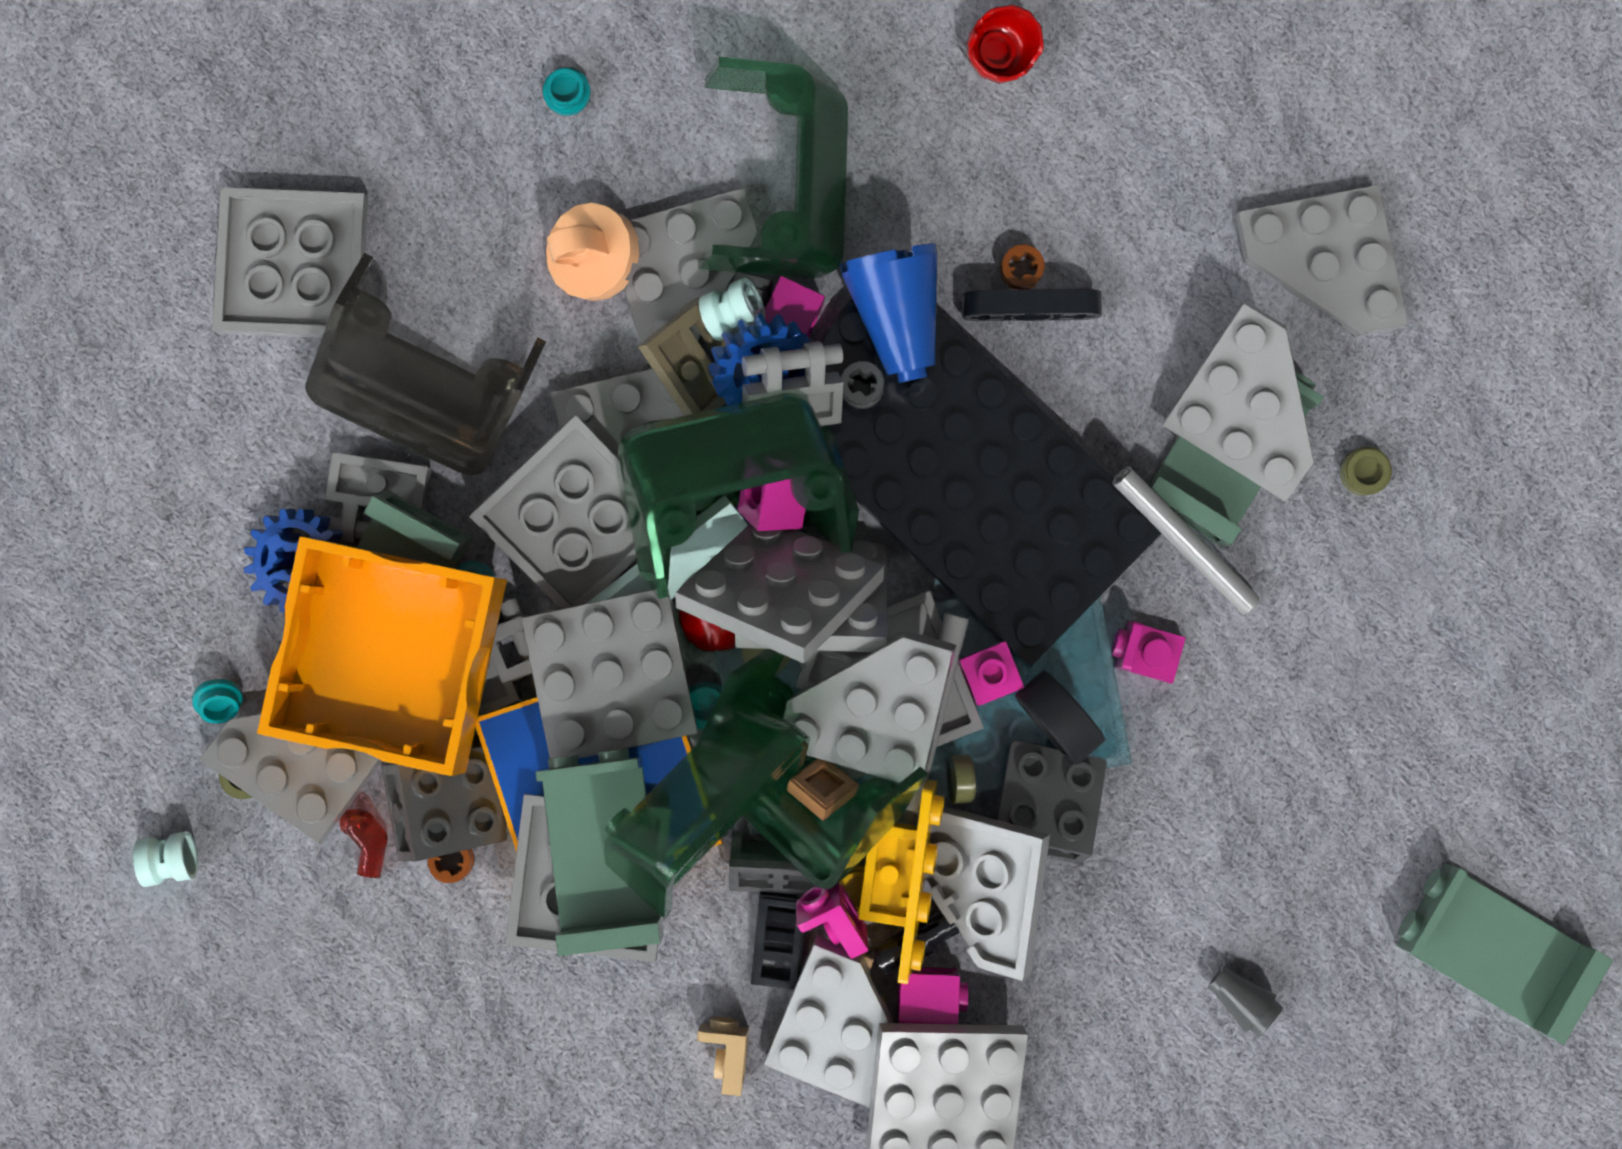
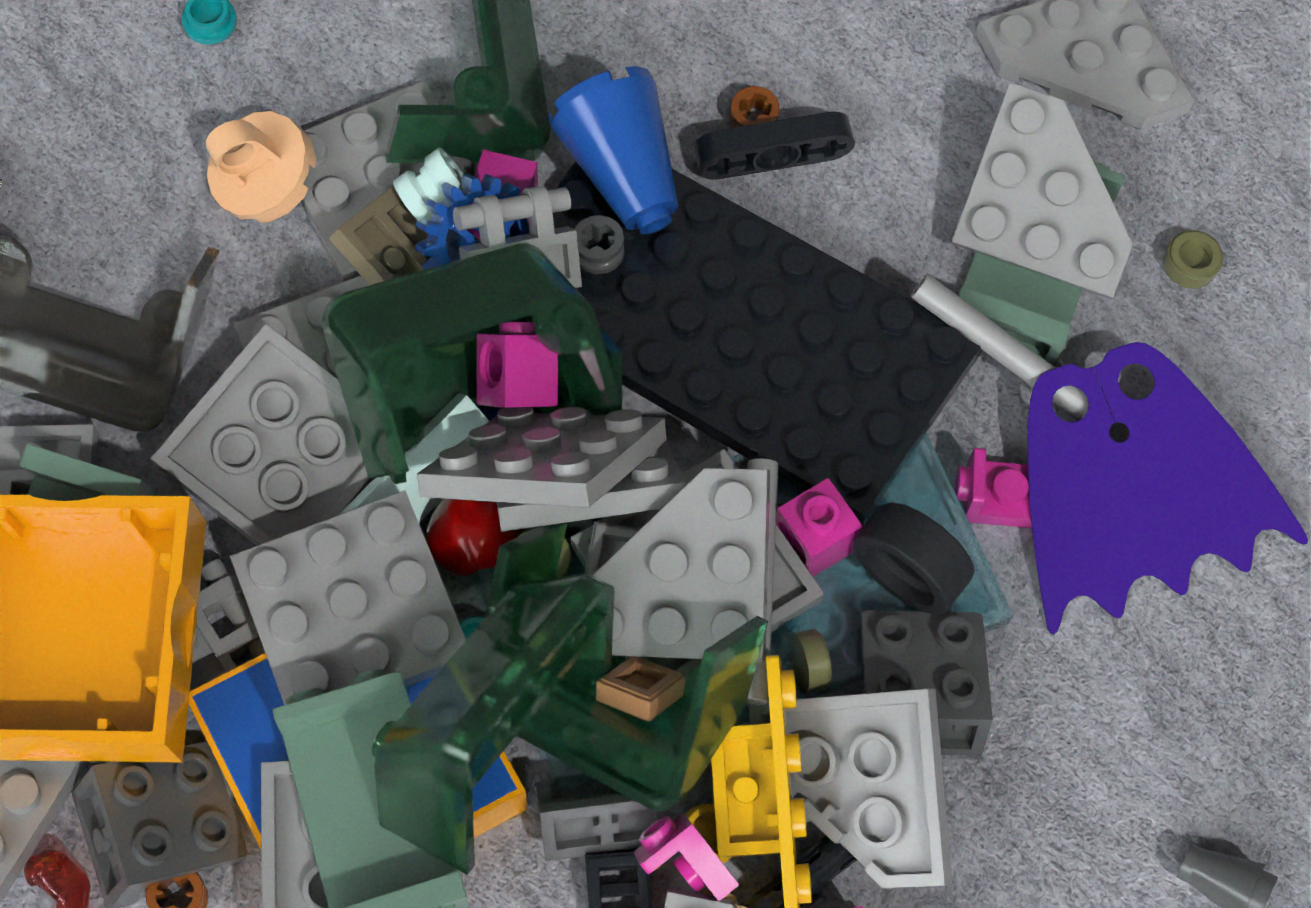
camera: 15 degrees left, 20 degrees down
none -> dark purple piece [1028,342,1308,635]

